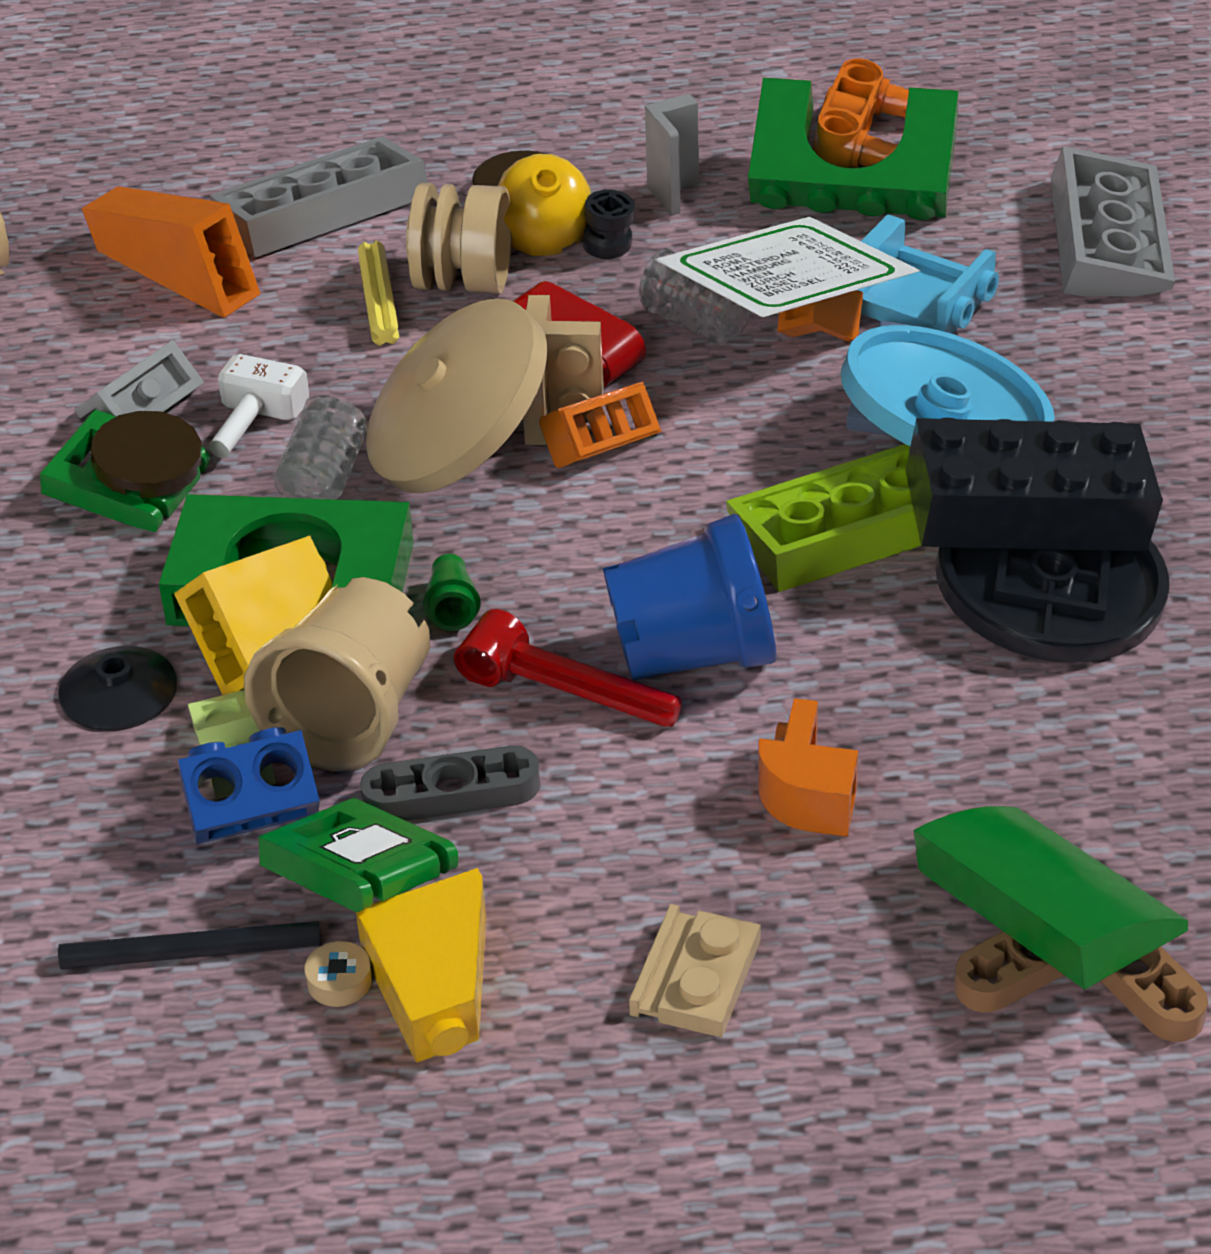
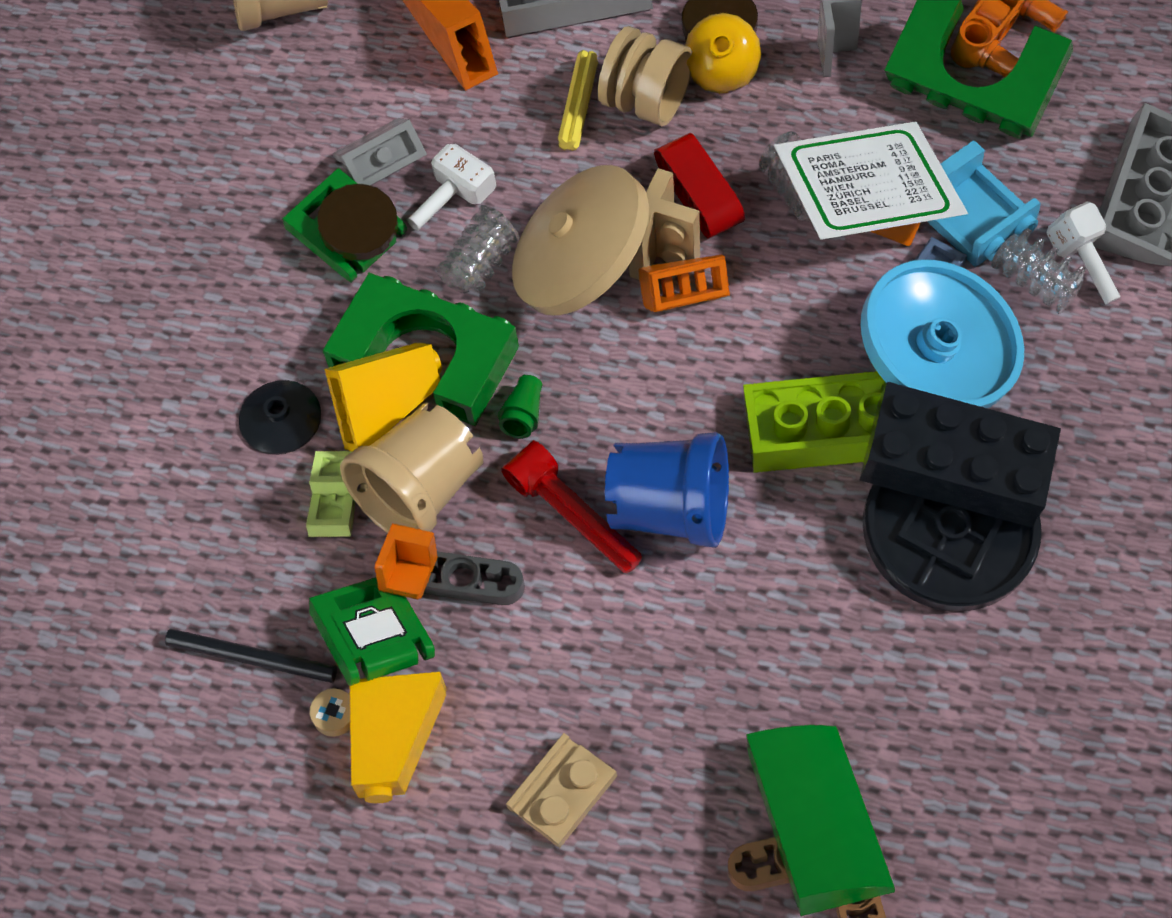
camera: 25 degrees right, 20 degrees up
blue brick [178,727,320,845] -> none
black wheel [582,189,635,259] -> none
orange brick [758,698,859,837] -> none
none -> orange panel [374,523,438,600]
none -> clear piece [991,228,1086,314]
none -> white piece [1047,201,1121,305]

